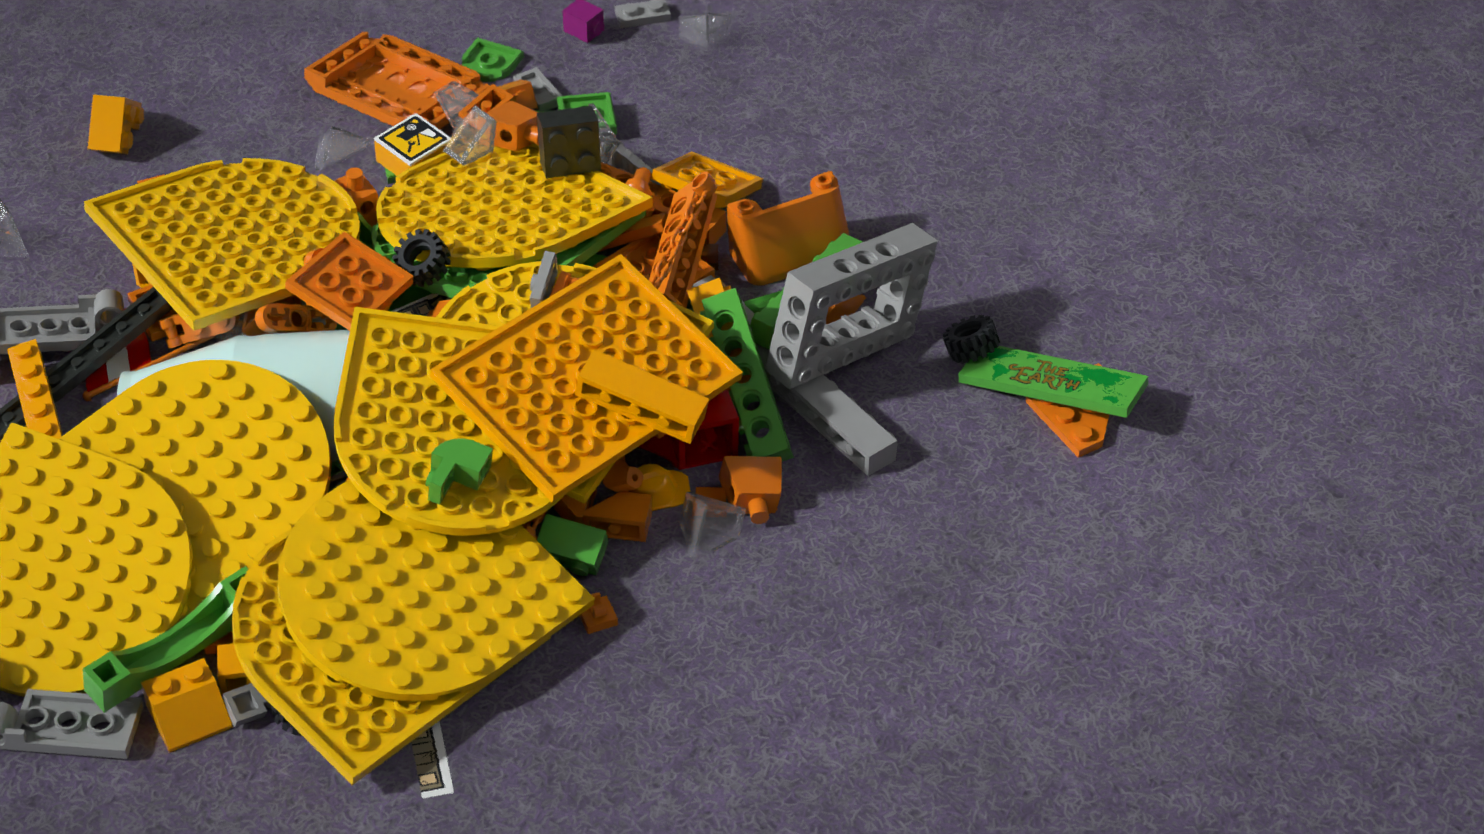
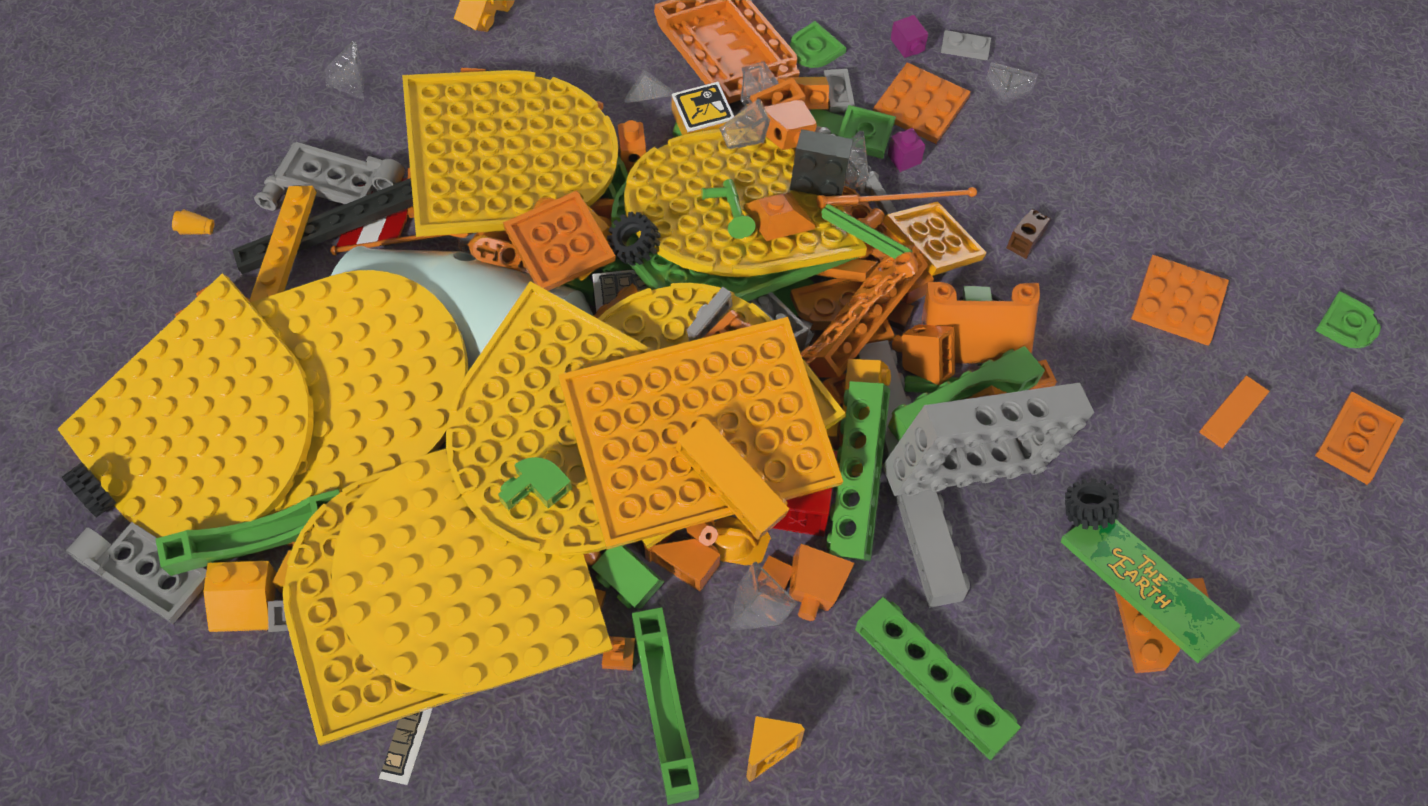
camera: 25 degrees right, 15 degrees up
none -> bright green arch [632,607,699,805]
none -> bright green piece [701,179,756,239]
none -> orange slope [744,193,815,241]
none -> light orange slope [746,716,805,782]
none -> orange piece [817,187,977,209]
none -> bright green axle [821,204,913,259]
none -> bright green brick [855,597,1021,761]
none -> orange plate [873,62,971,144]
none -> magenta brick [888,128,925,172]
none -> orange torso [892,324,955,385]
none -> reddish brown leg [1006,209,1051,259]
none -> orange plate [1131,255,1229,346]
none -> orange tile [1199,375,1270,449]
none -> bright green tile [1315,291,1381,348]
none -> orange plate [1315,391,1404,485]

